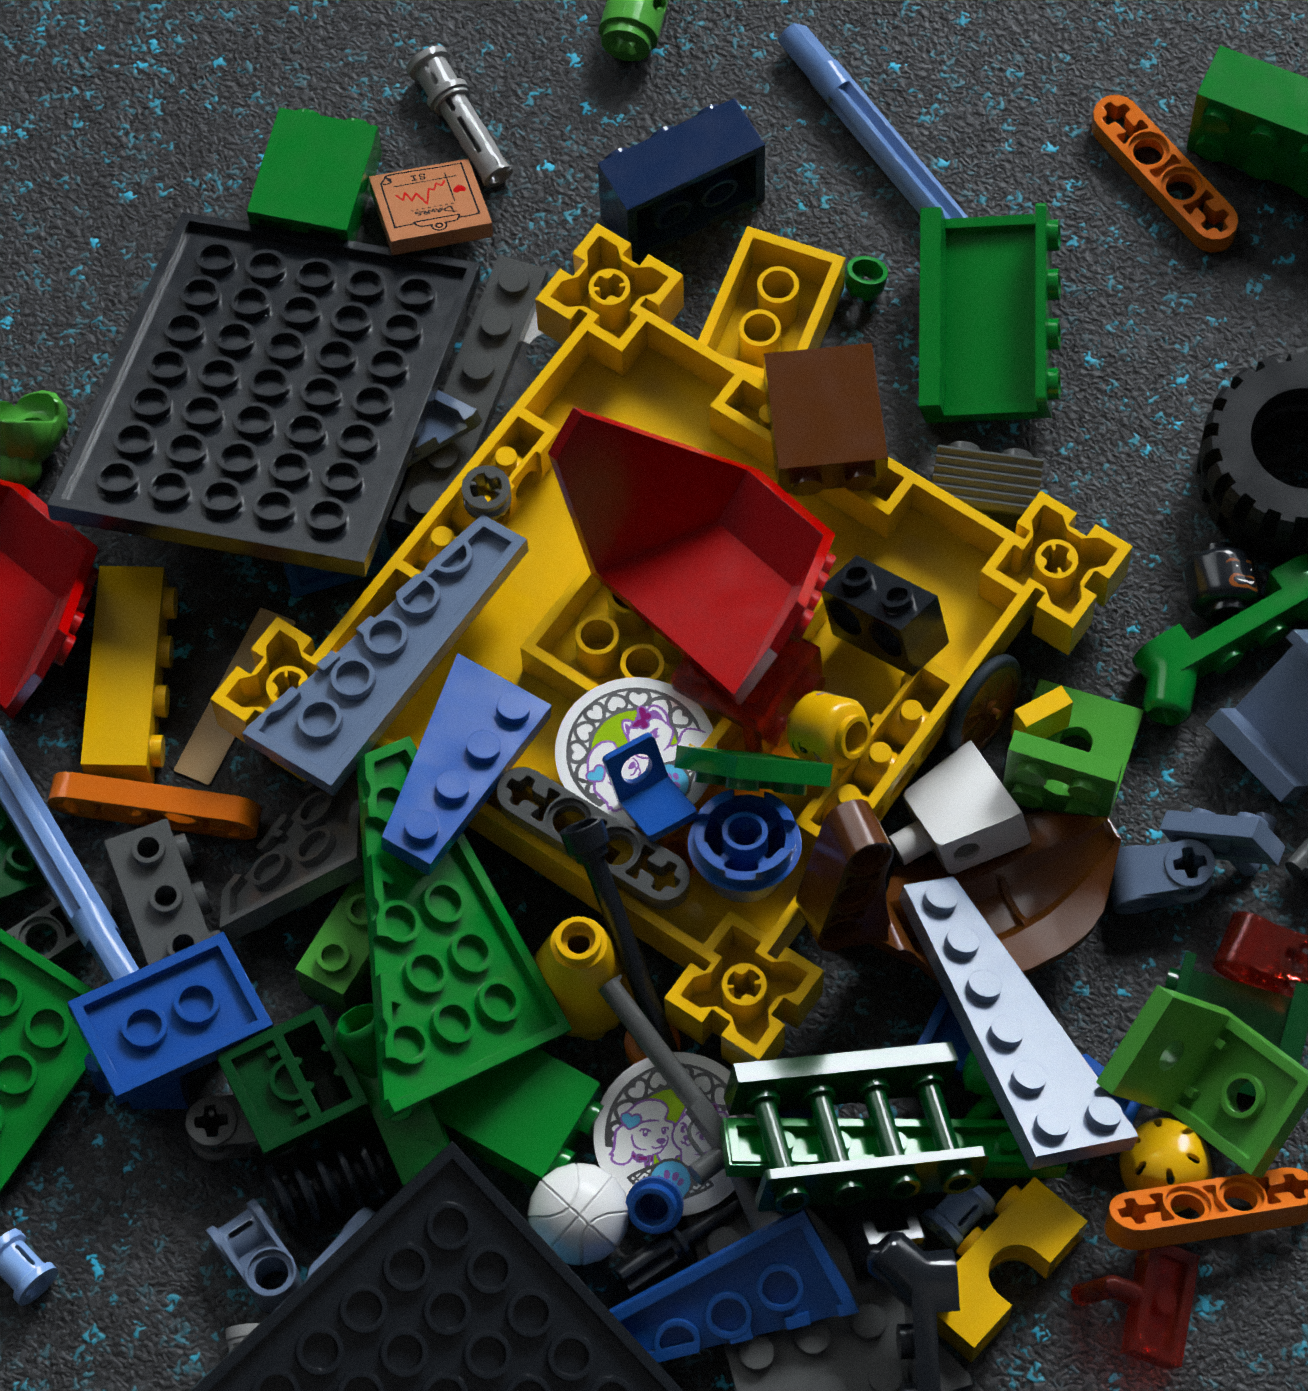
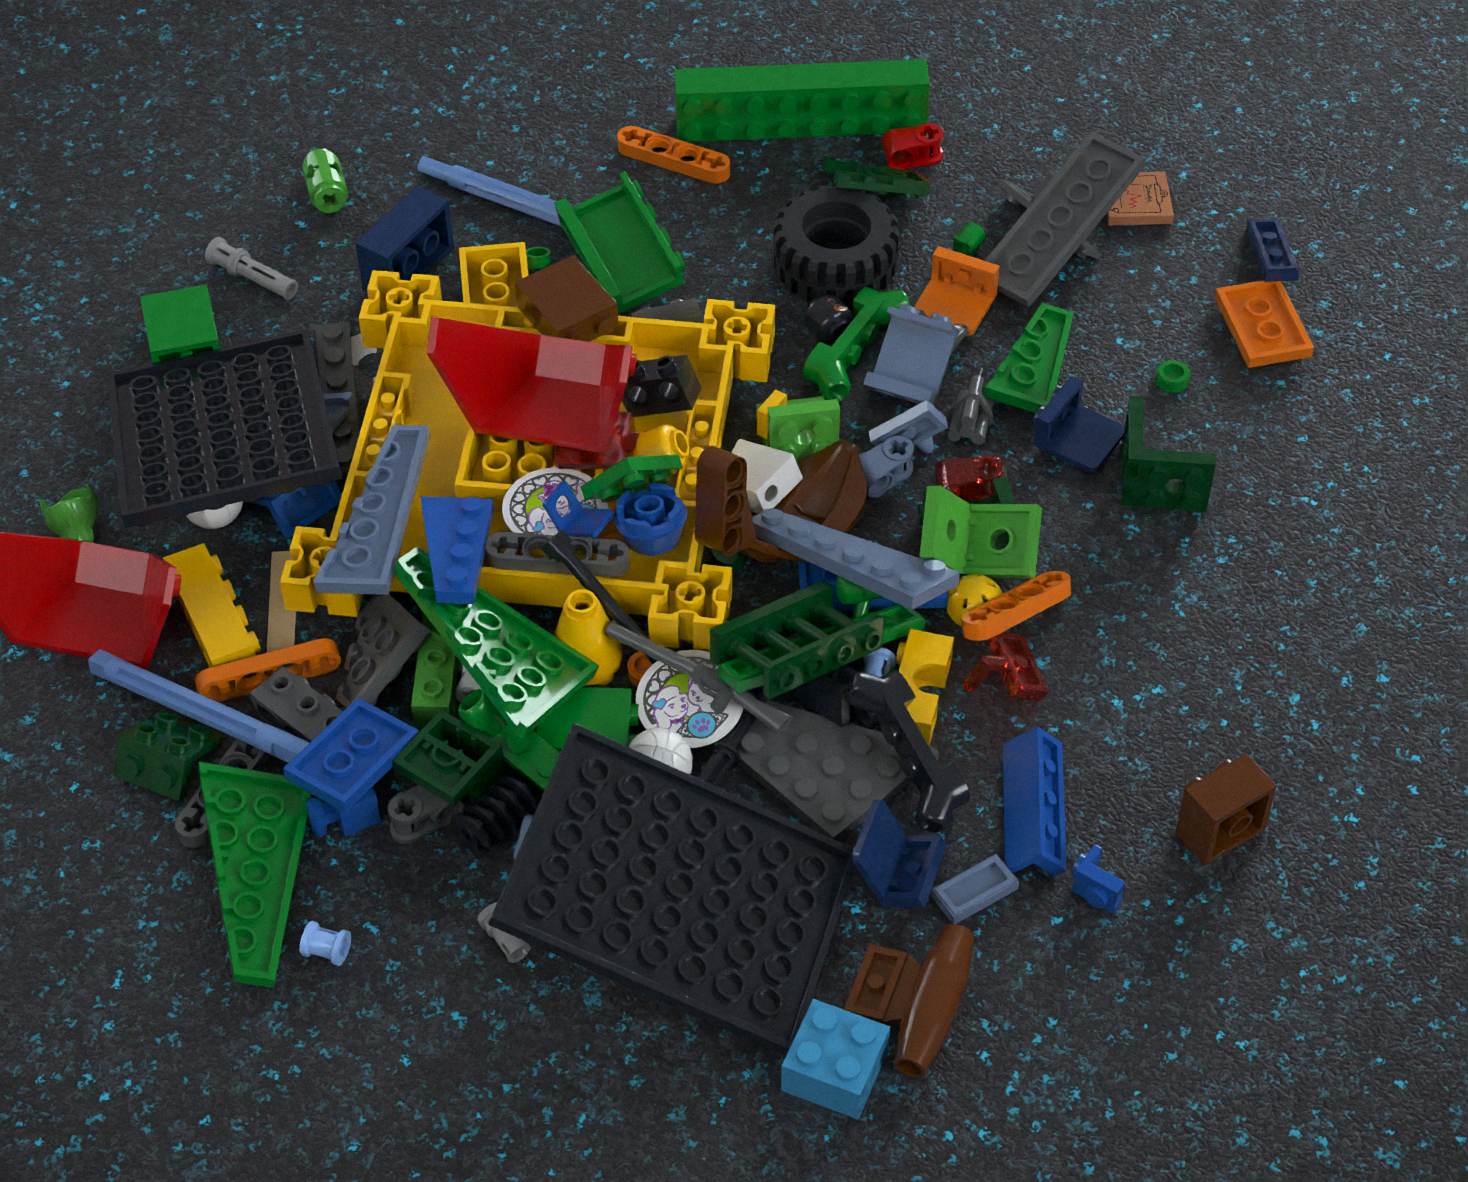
camera: 30 degrees left, 15 degrees down
sand blue piece [205,1198,303,1313] -> none
nougat tile [369,158,493,255] -> none
dark grey bush [461,465,512,520] -> none
blue wing [609,1207,860,1363] -> none
blue plate [626,1176,684,1234] -> none
wheel [947,654,1021,754] -> none

